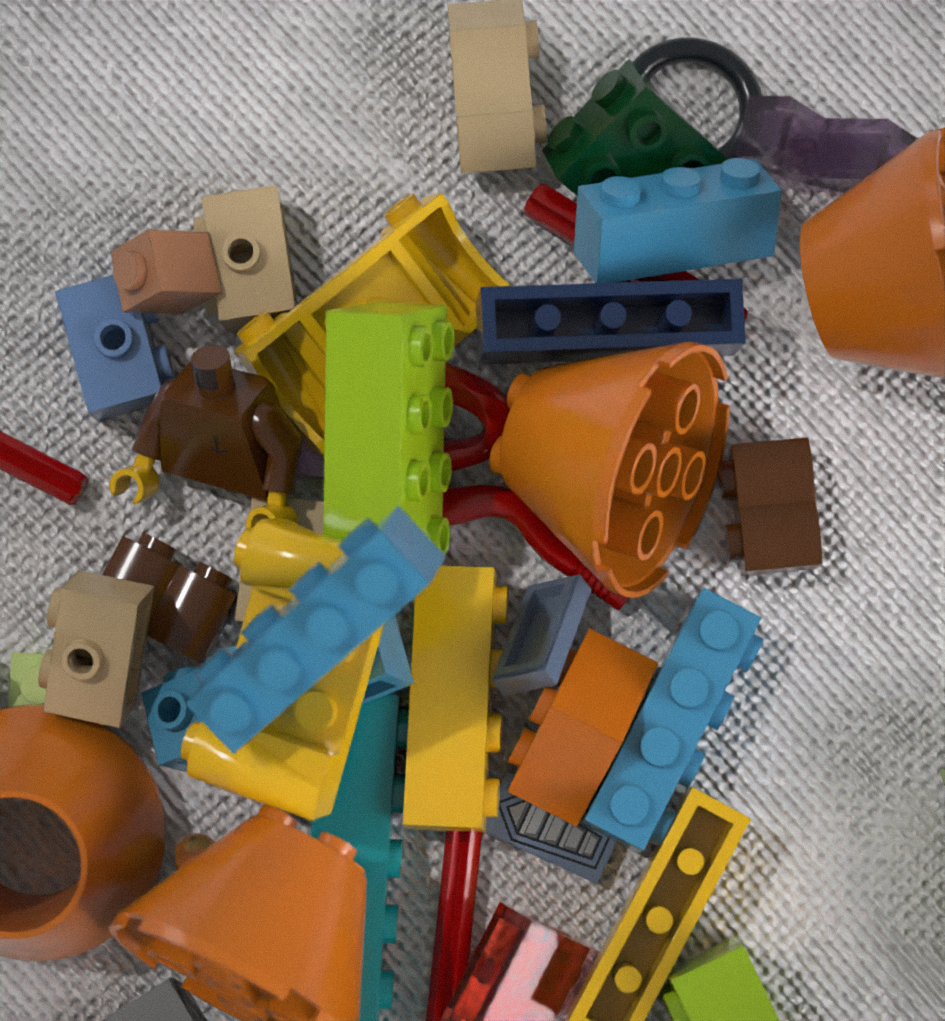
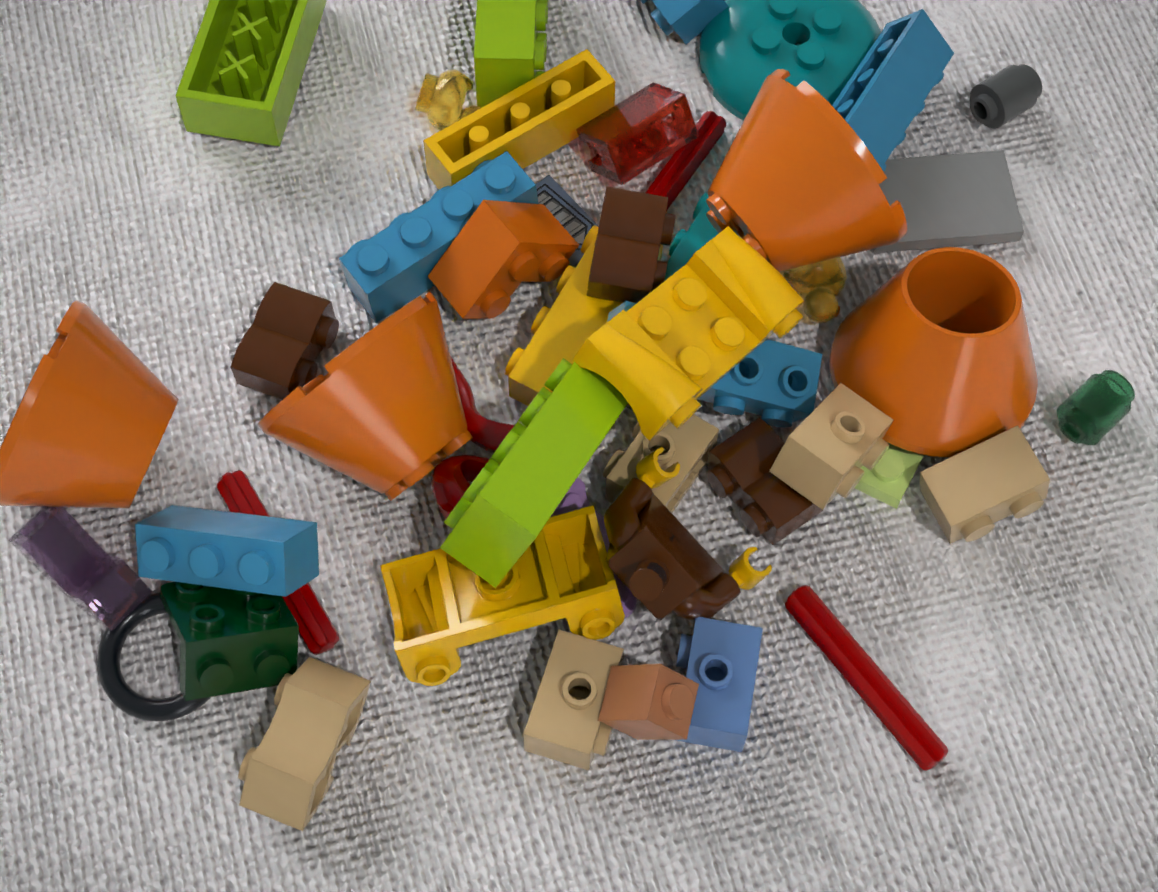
camera: 160 degrees left, 20 degrees down
dark azure brick [186,506,446,754] -> none
dark blue brick [476,279,746,365] -> none
sand blue tile [491,575,592,696] -> none
none -> clear yellow animal [415,70,482,131]
none -> reddish brown brick [587,186,676,303]

